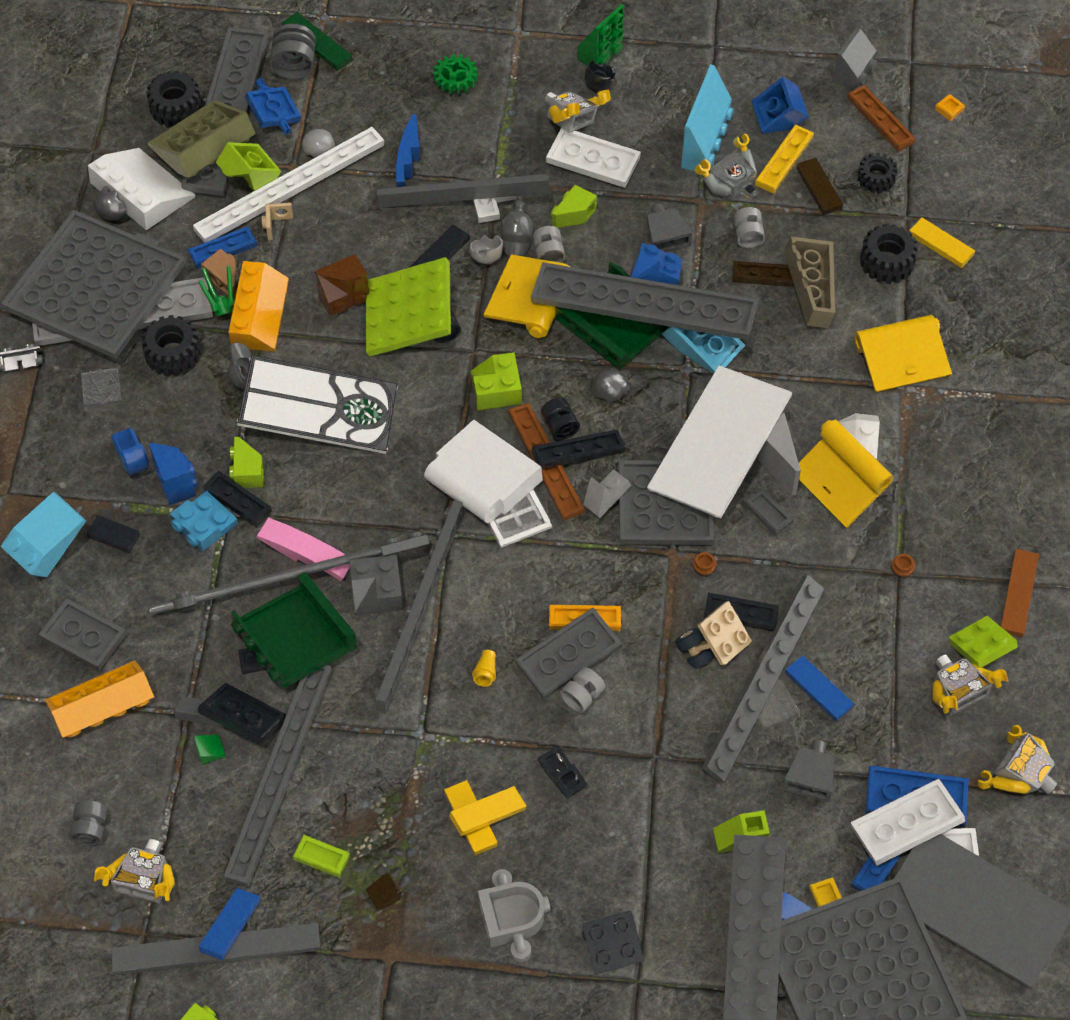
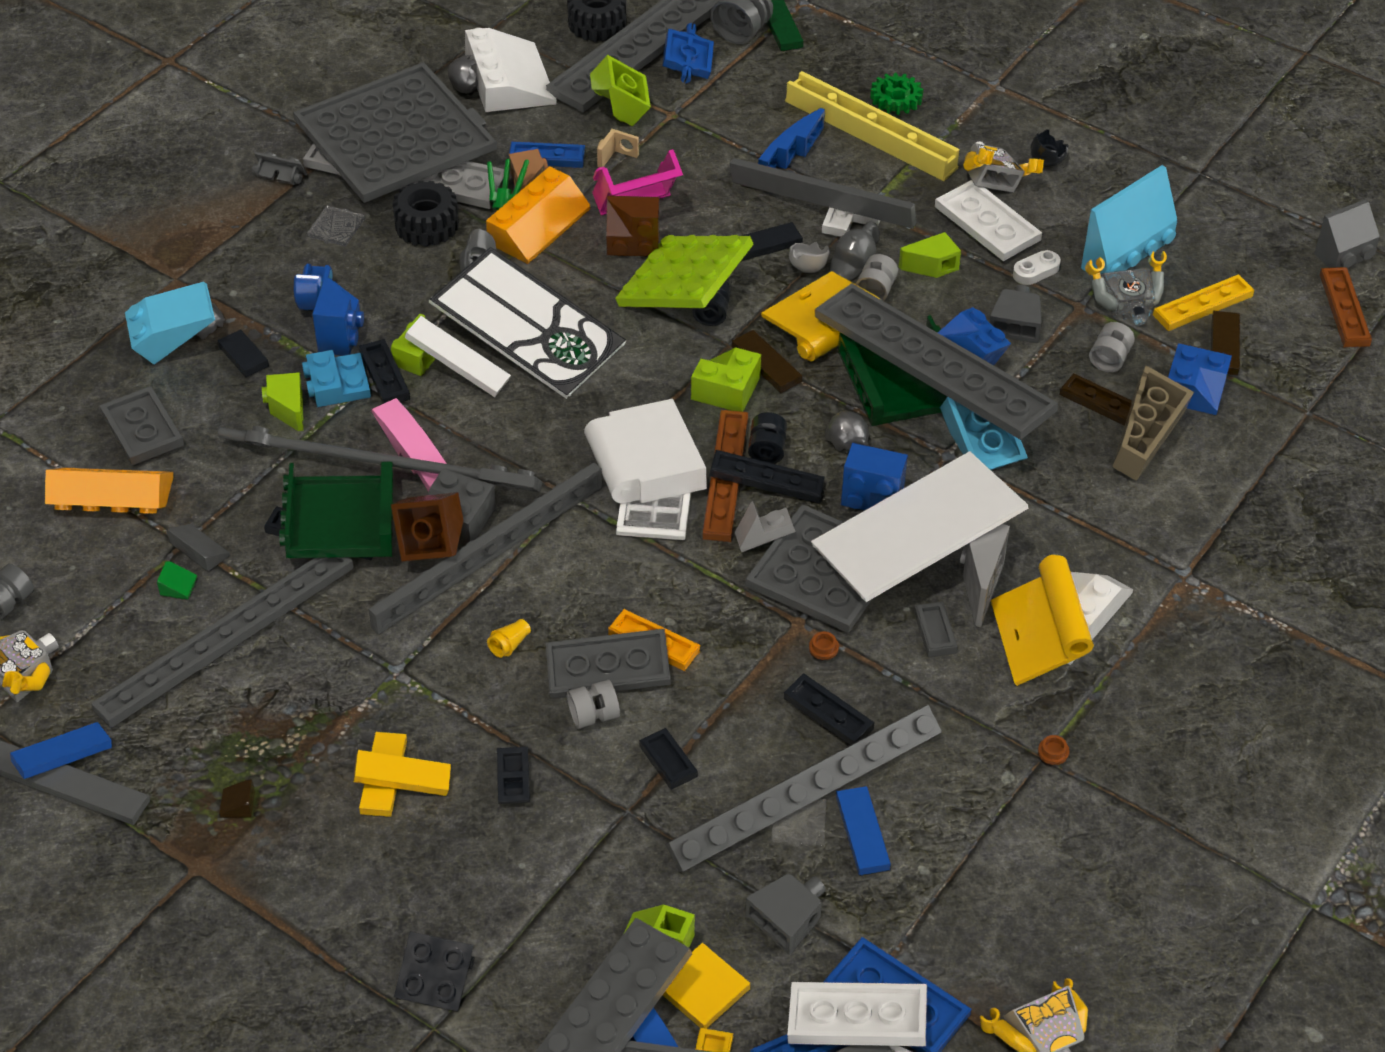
camera: 30 degrees right, 10 degrees down
olive slope [148,100,256,177] -> none
white plate [193,127,384,243] -> none
black tile [198,682,286,745] -> none
lime tile [293,835,350,878] -> none
light grey hair [302,129,336,158] -> none
light grey piece [478,869,551,962] -> none
green slope [577,4,625,66] -> none
tan plate [675,601,752,669] -> none
blue slope [752,77,809,134] -> none
yellow door [854,315,952,393] -> none
black tyre [857,153,898,193] -> none
black tyre [860,224,918,283] -> none
yellow tile [909,218,975,268] -> none
torso [932,655,1008,716] -> none
lime plate [949,616,1018,668] -> none
dark orange tile [1000,549,1039,638] -> none
none -> lime slope [262,372,304,431]
none -> reddish brown slope [391,492,464,561]
none -> white tile [405,316,511,397]
none -> dark pink piece [592,149,683,216]
none -> black tile [639,728,698,790]
none -> yellow tile [663,943,750,1029]
none -> dark brown tile [732,330,802,393]
none -> light yellow tile [785,71,959,181]
none -> blue slope [841,443,908,510]
none -> white plate [1013,250,1061,285]
none -> blue slope [1168,343,1232,415]

